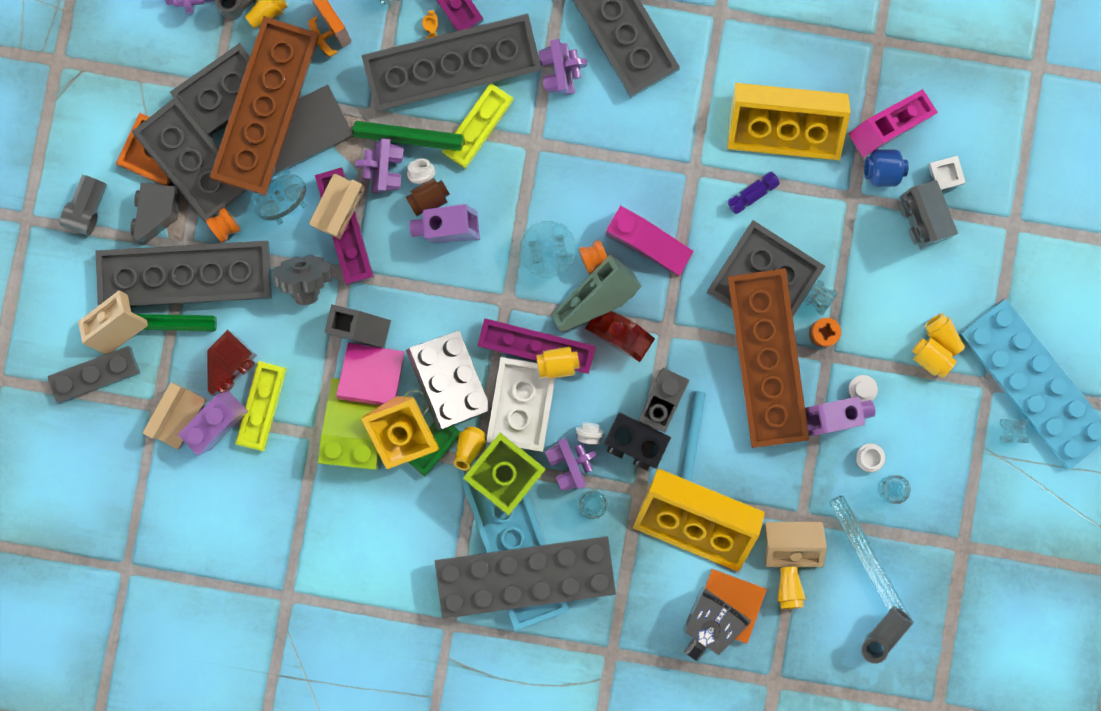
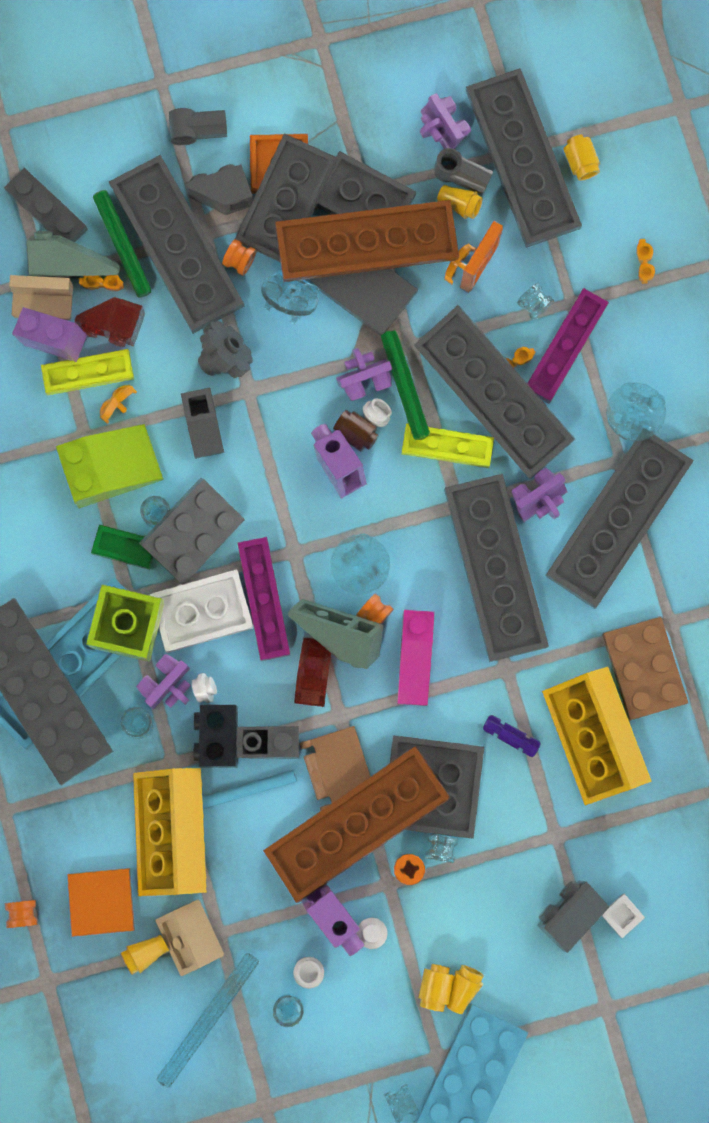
camera: 60 degrees right, 5 degrees down
tan panel [78,290,148,354] -> none
tan panel [309,174,365,240] -> none
magenta plate [315,167,374,285] -> none
tile [337,342,405,406] -> none
yellow slope [361,396,439,469] -> none
yellow cone [453,426,486,471] -> none
yellow brick [536,347,580,380] -> none
dark grey torso [683,587,751,662] -> none
dark pink slope [848,89,938,158] -> none
dark grey piece [862,606,914,664] -> none
blue head [864,149,909,187] -> none
none -> orange wheel [5,900,38,928]
none -> sand green slope [26,231,121,276]
none -> light orange piece [79,275,124,291]
none -> light orange piece [100,385,137,424]
none -> medium nougat piece [299,726,371,811]
none -> dark grey plate [444,473,549,662]
none -> medium nougat plate [602,617,688,721]

